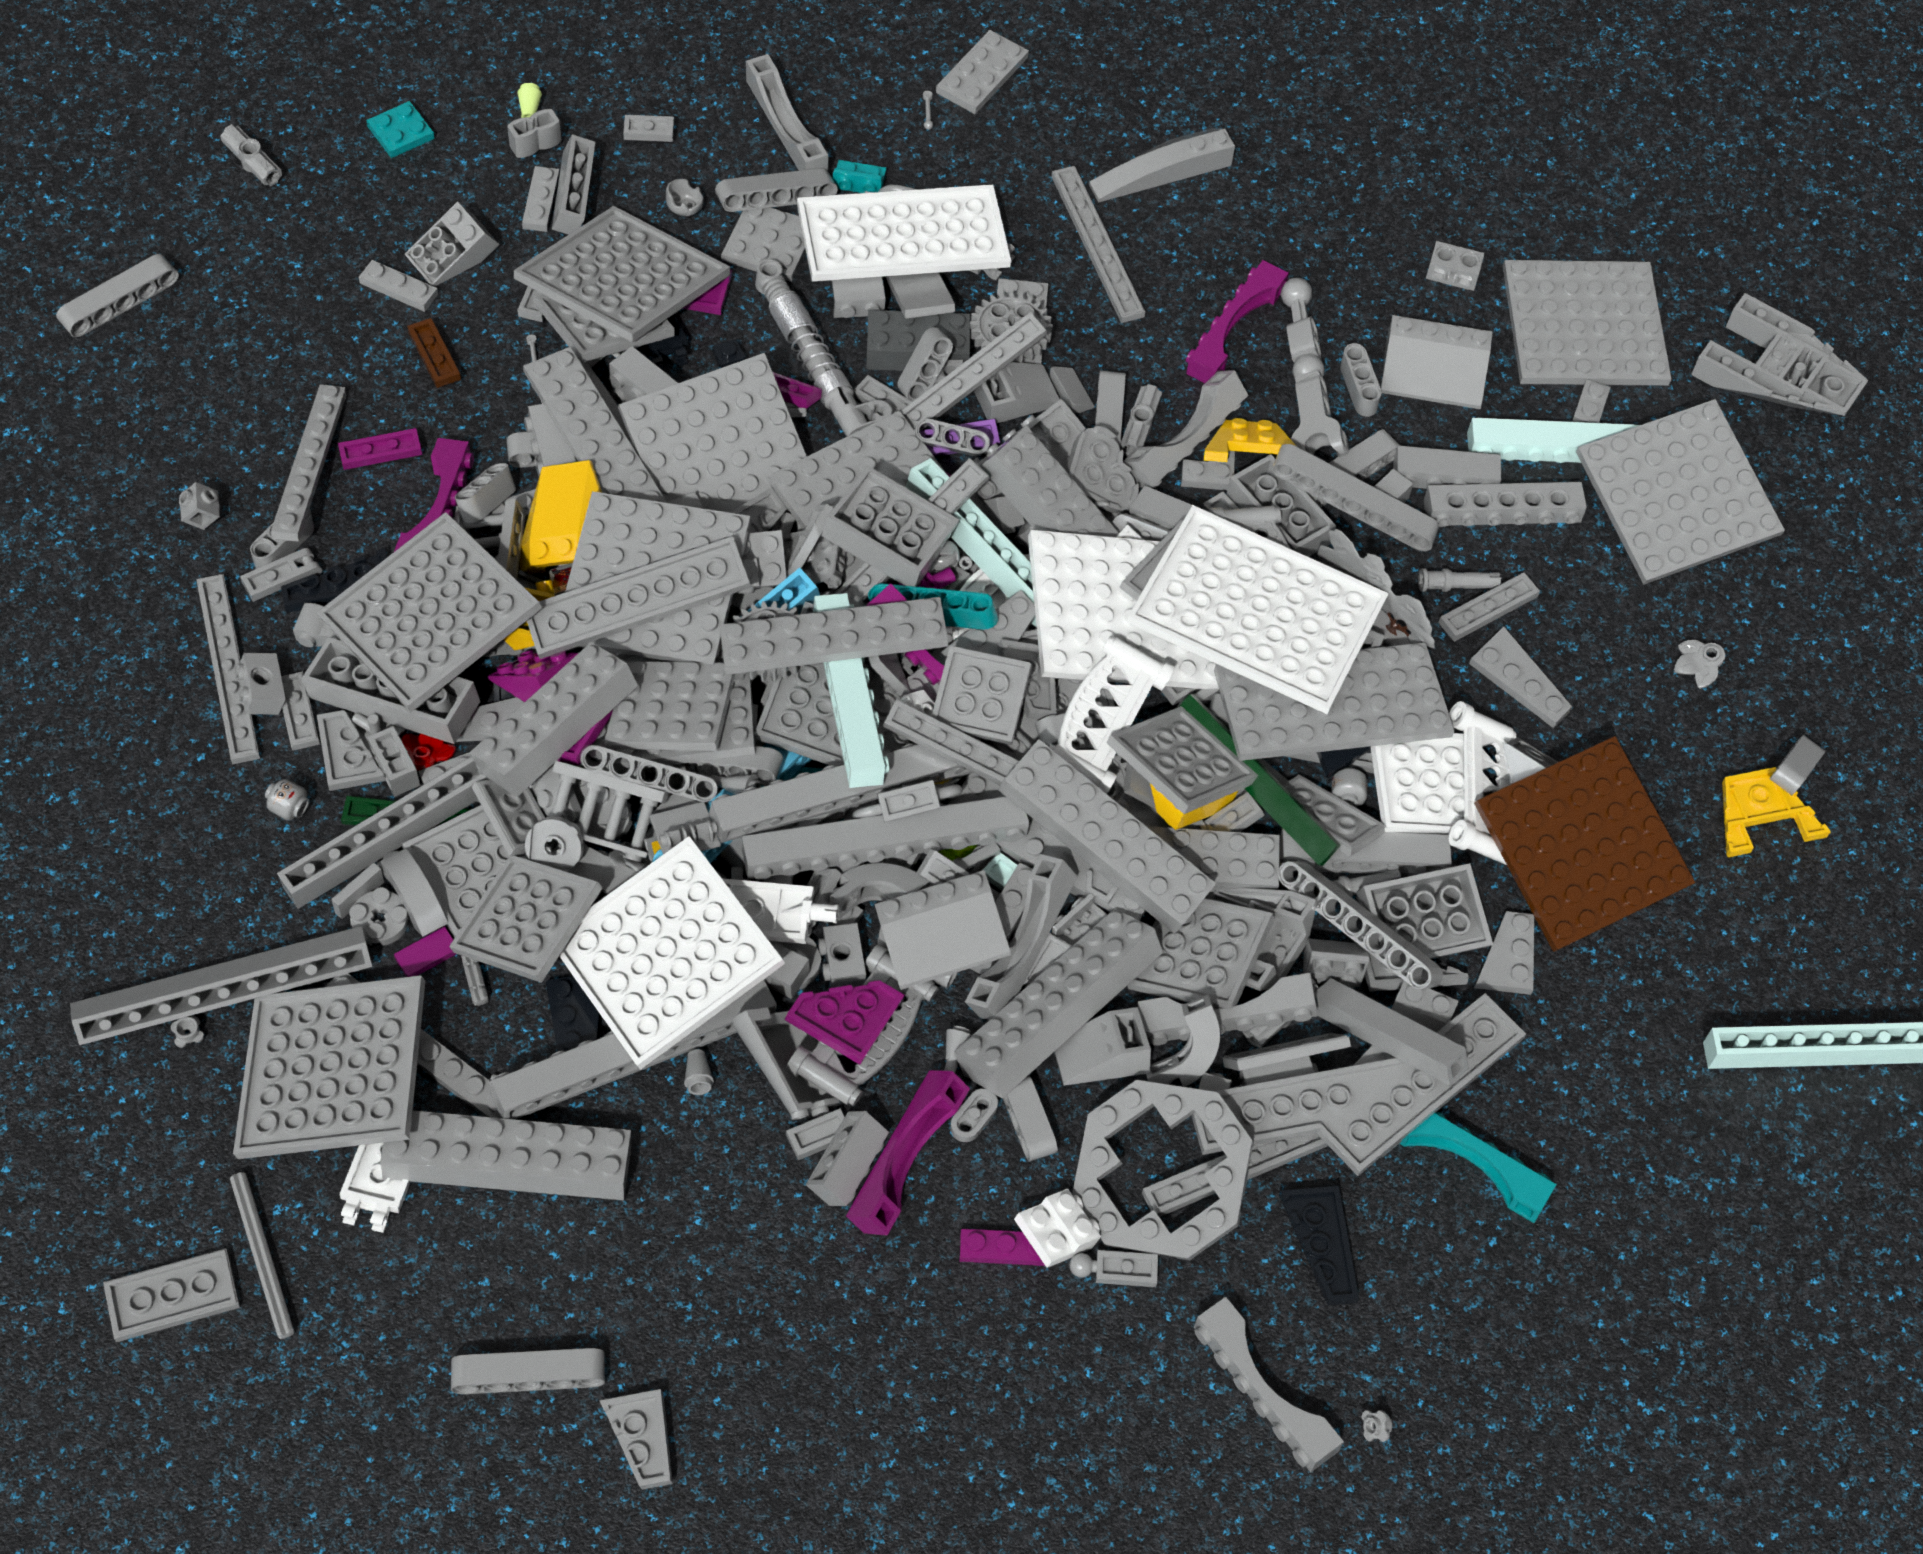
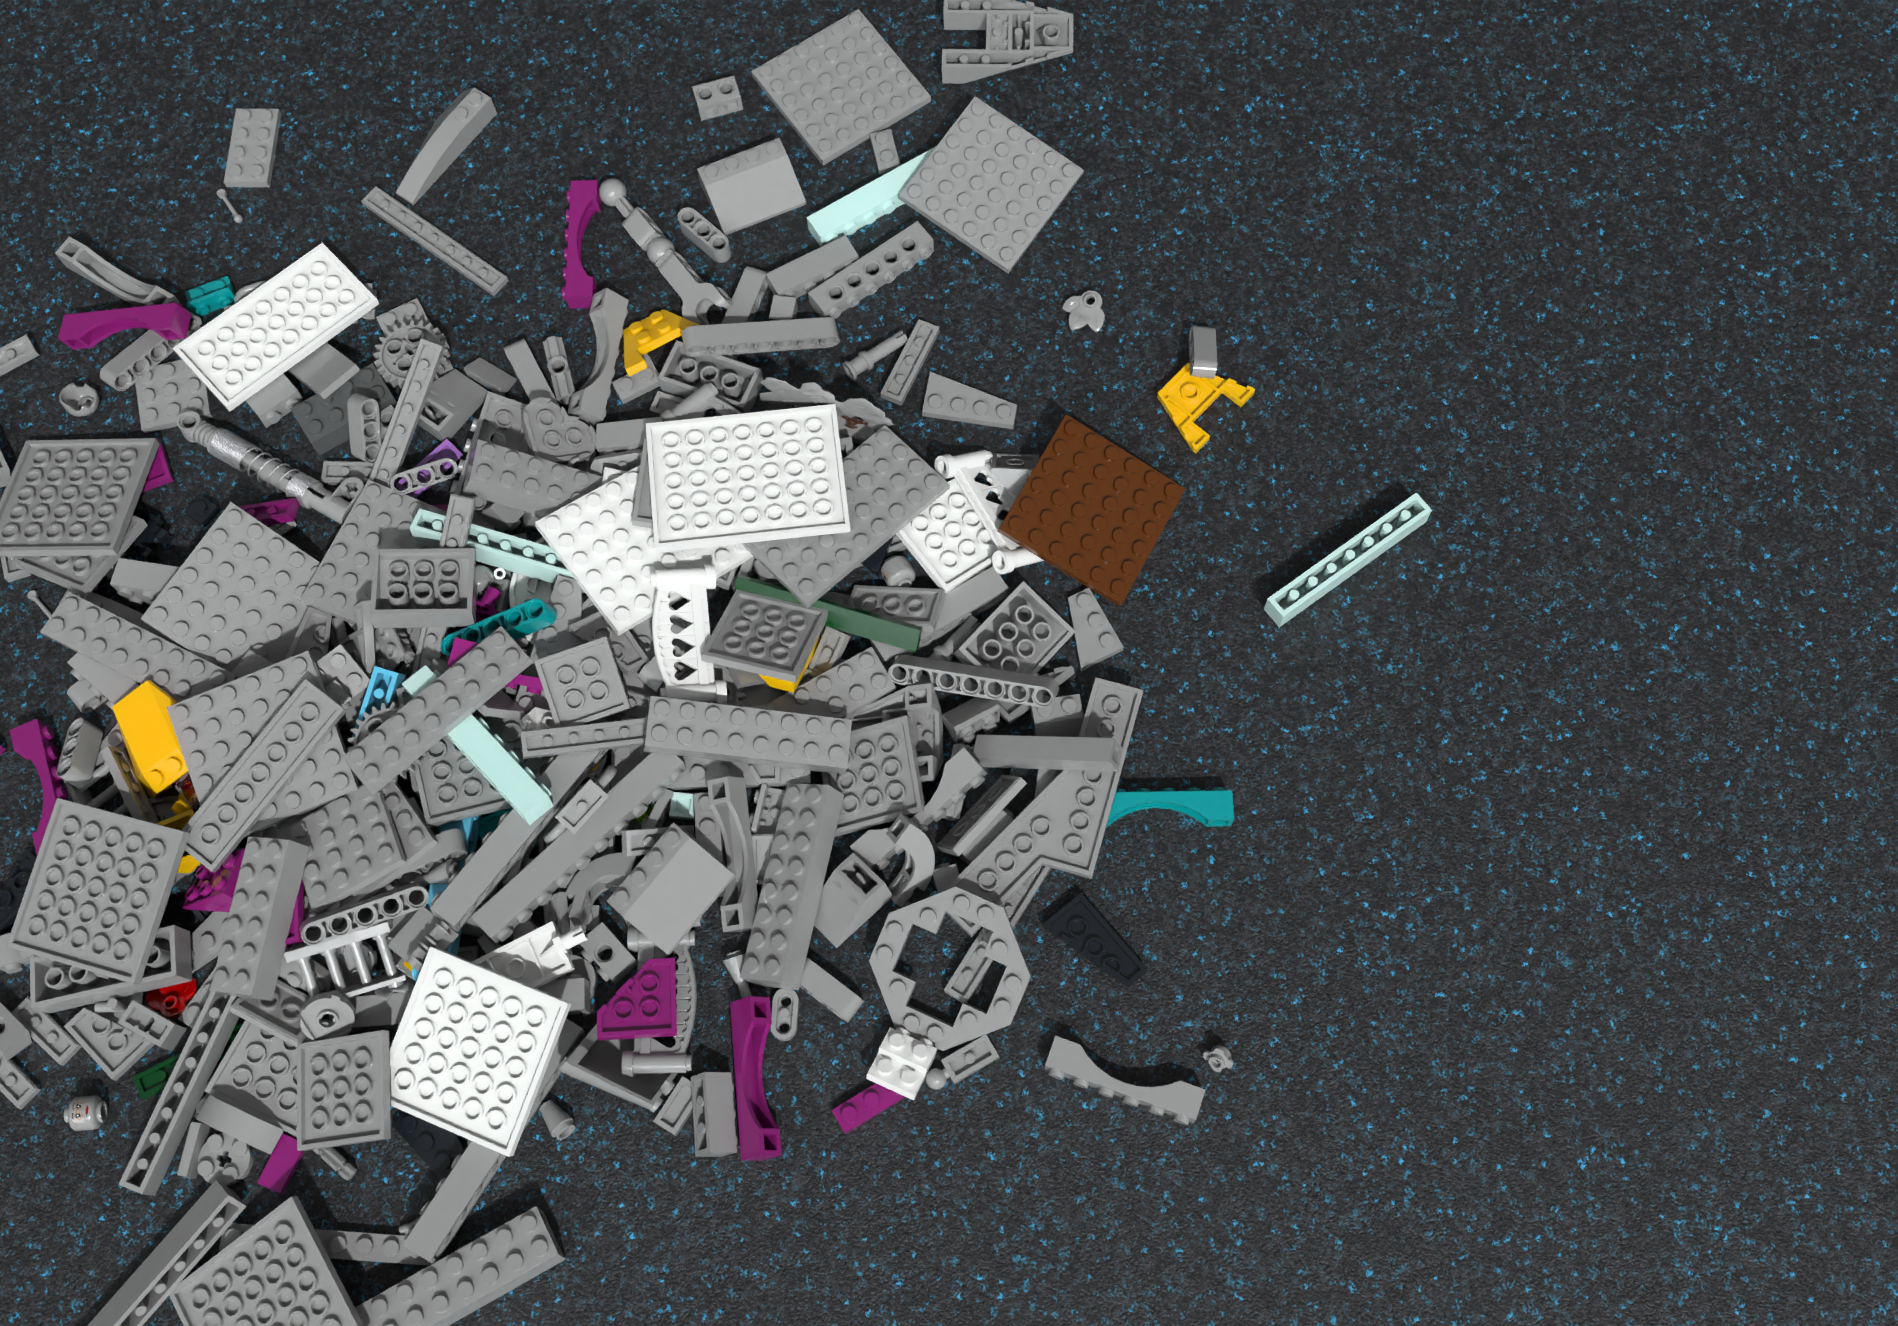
camera: 25 degrees left, 10 degrees up
none -> magenta arch [58,302,191,350]

